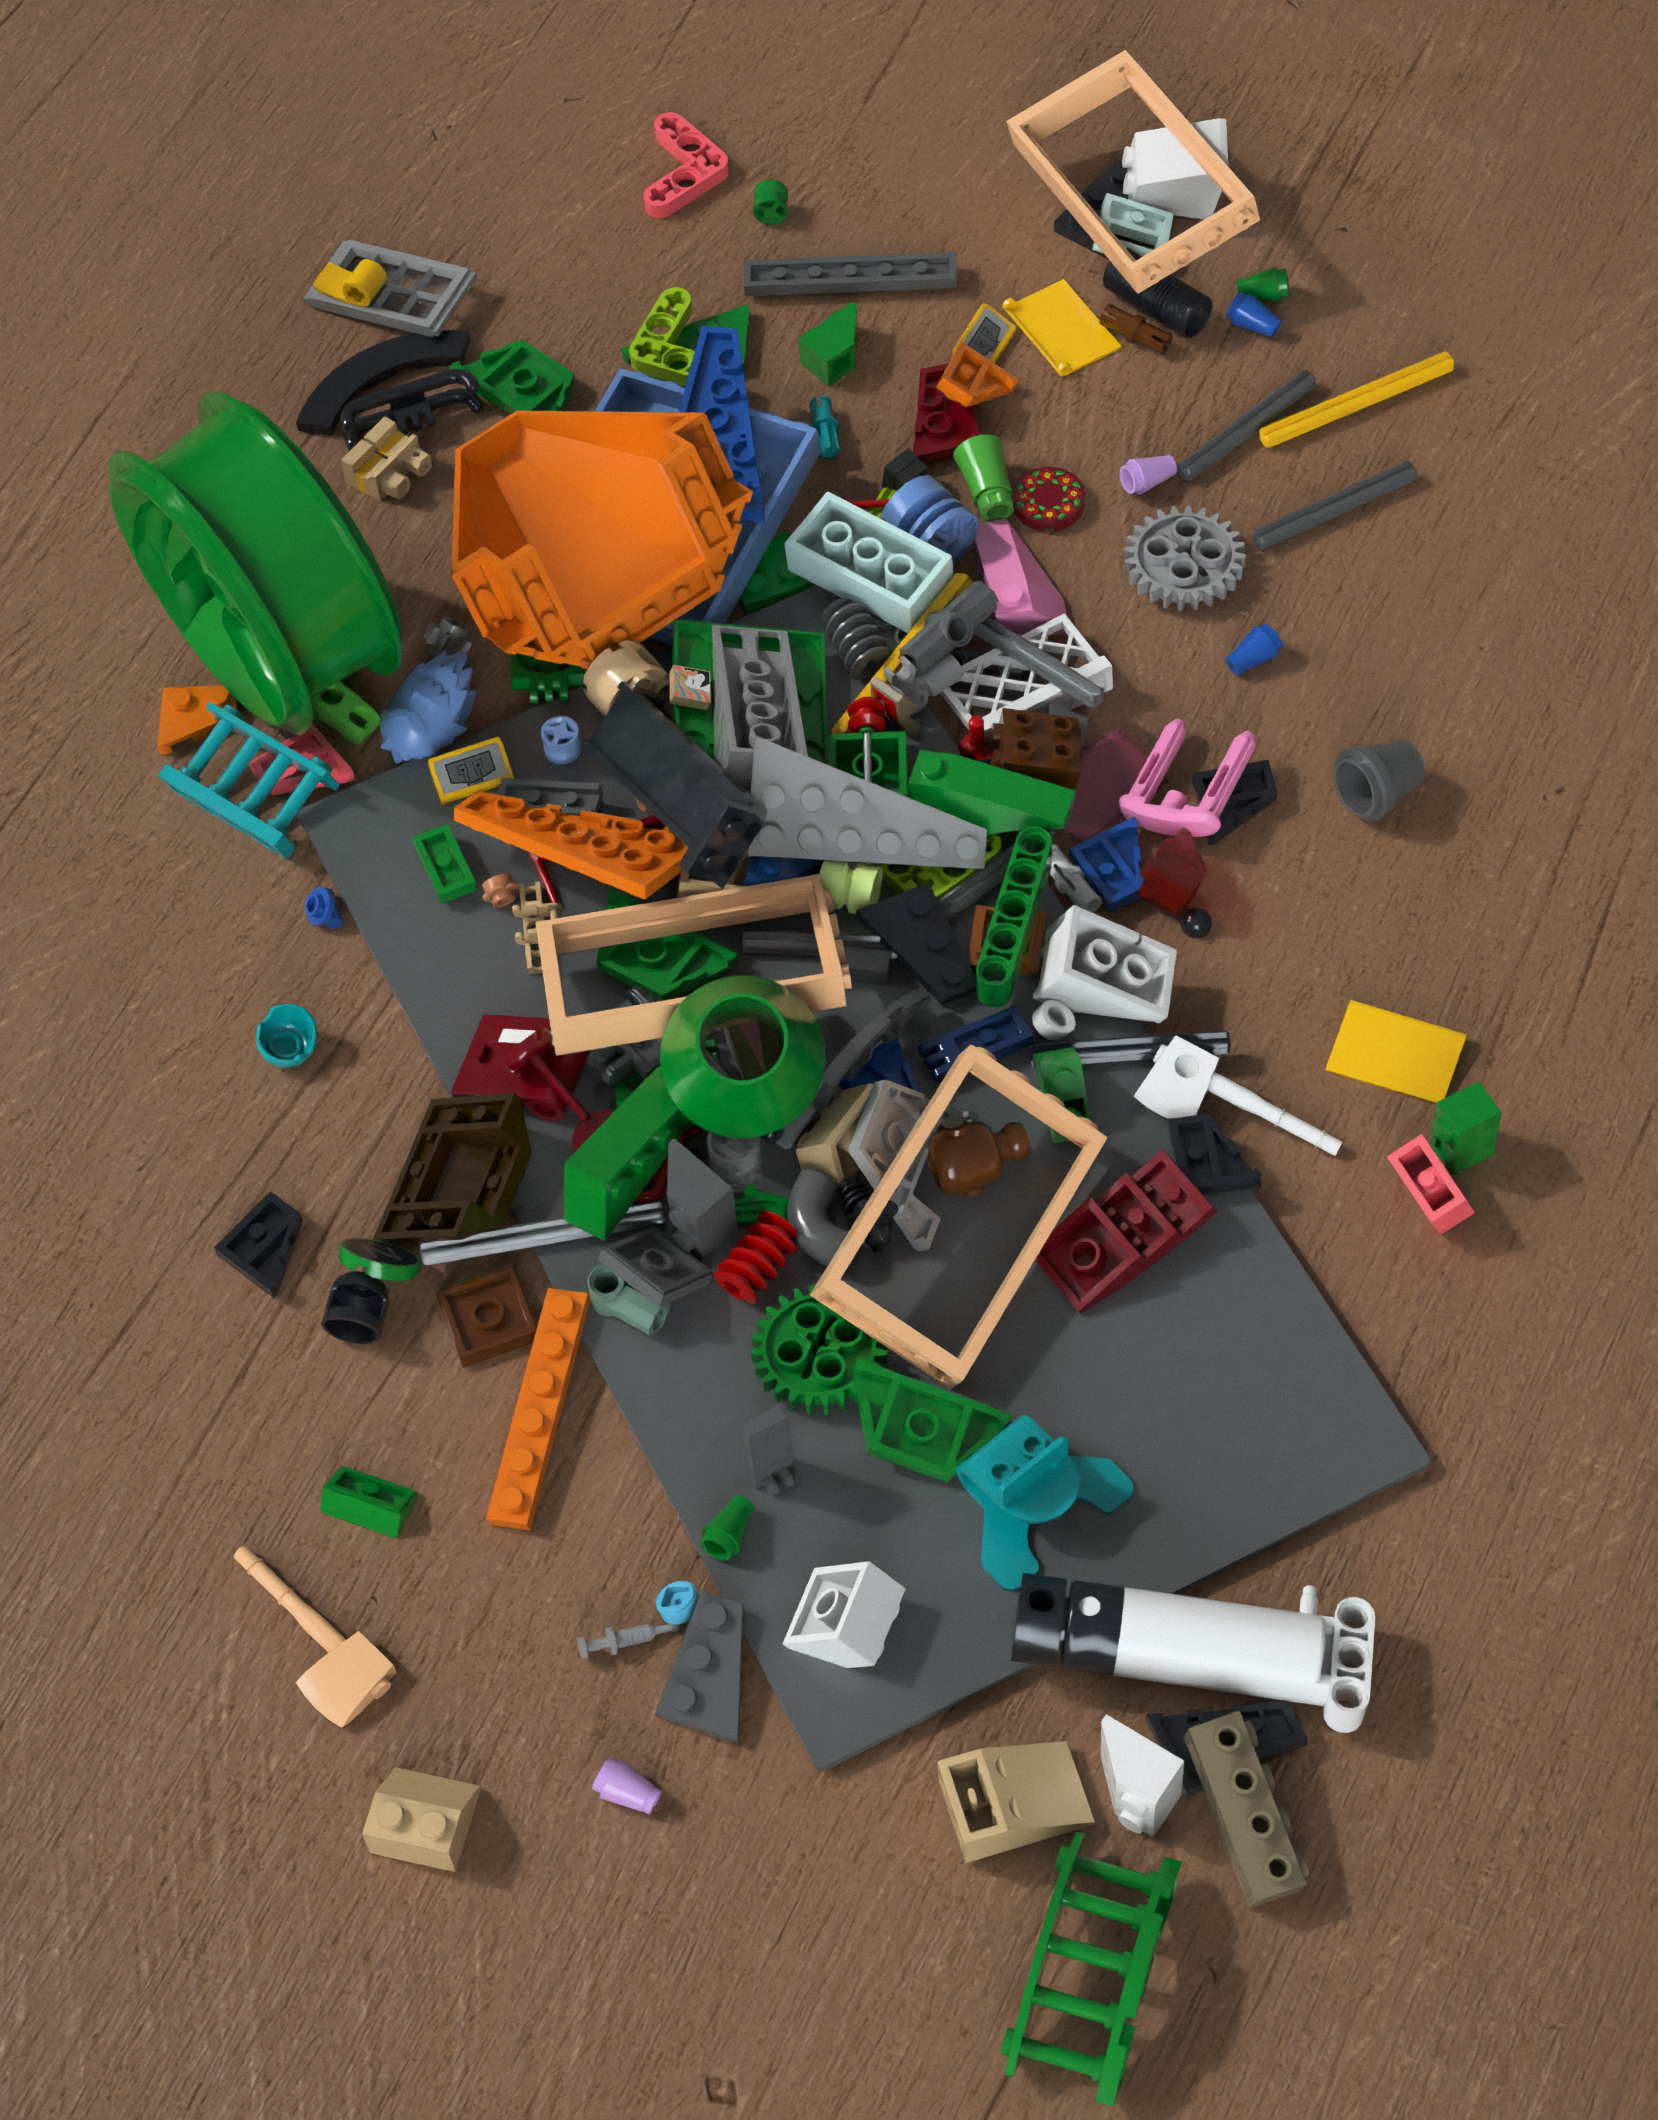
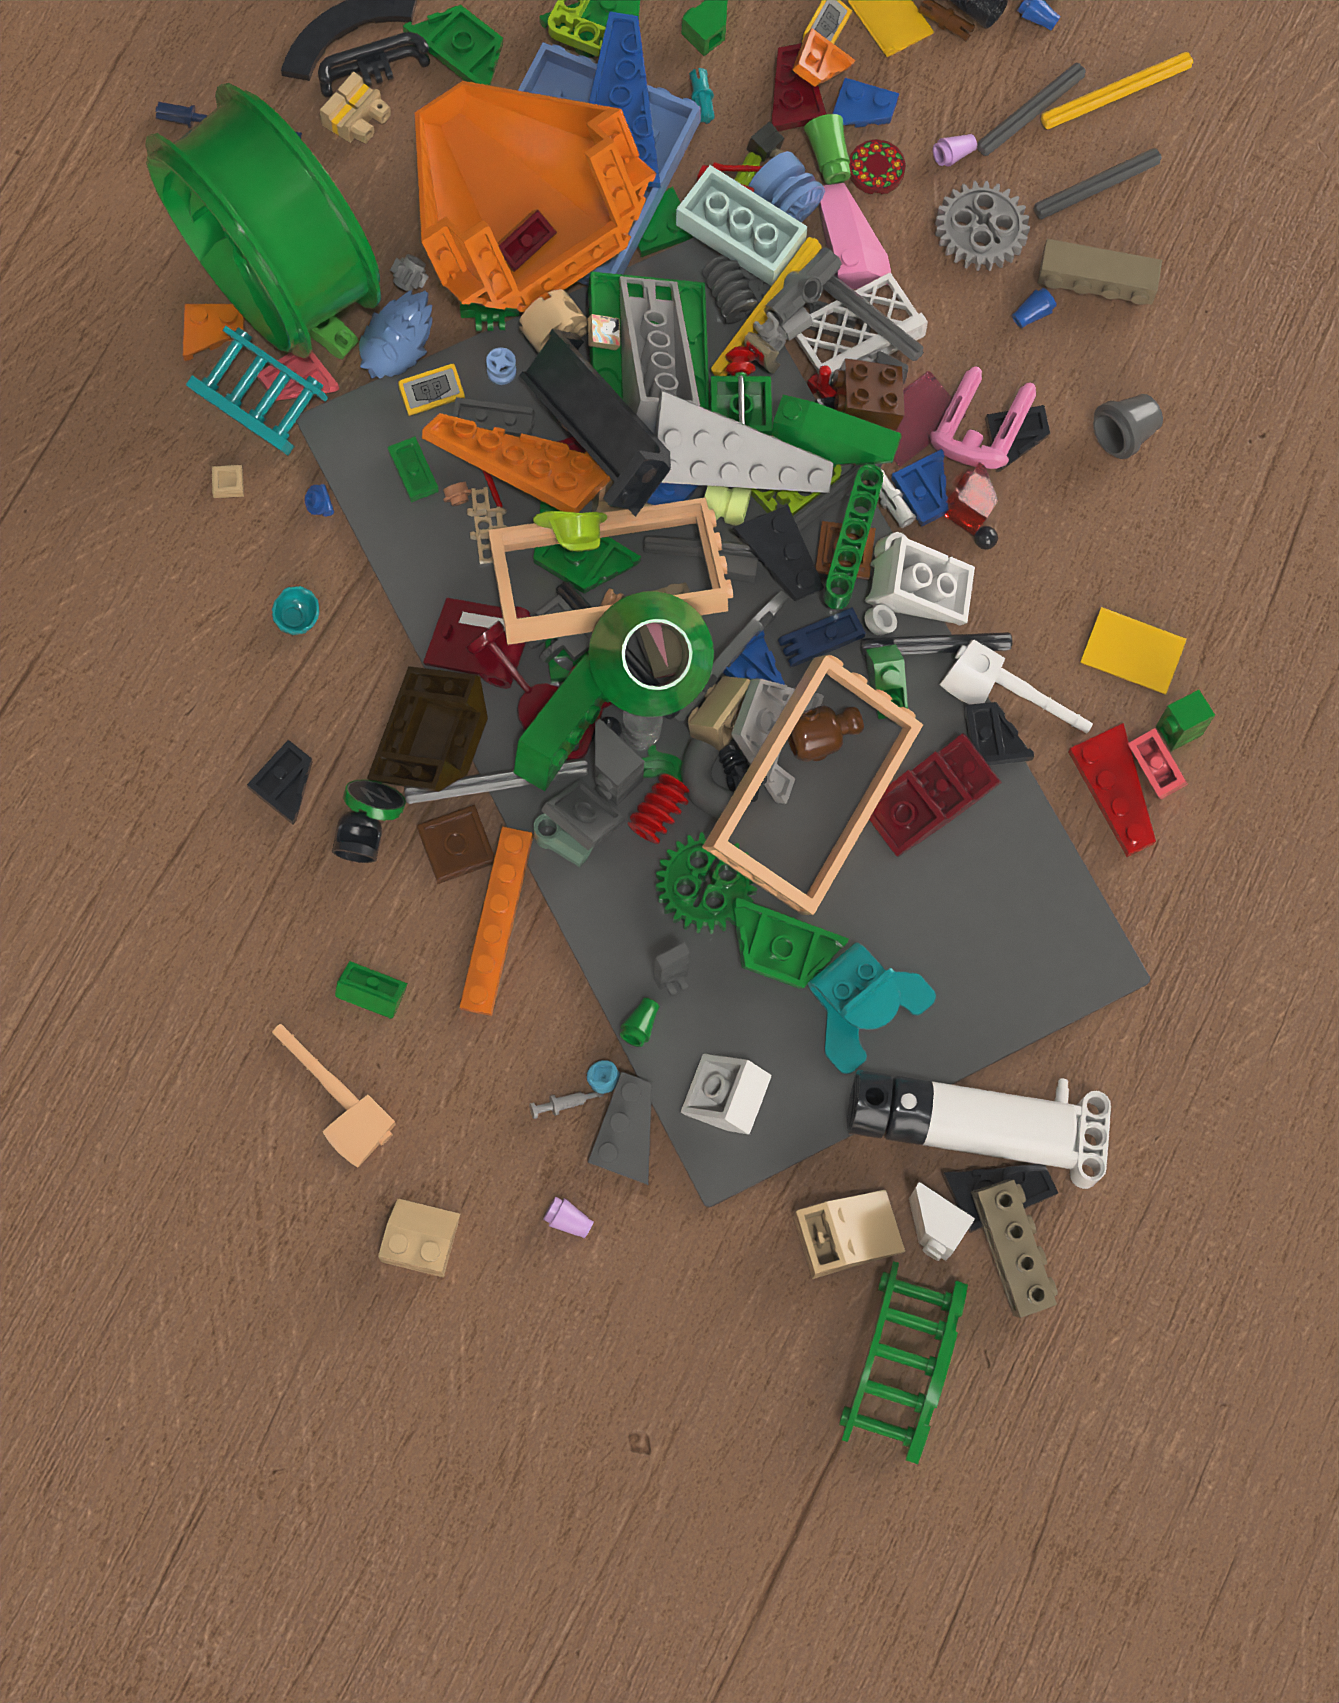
camera: 10 degrees left, 15 degrees up
none -> tan tile [212,465,244,498]
none -> dark red slope [497,209,557,272]
none -> lime piece [533,511,607,551]
none -> blue wing [833,78,899,128]
none -> dark tan brick [1037,239,1162,305]
none -> red wing [1068,723,1156,857]

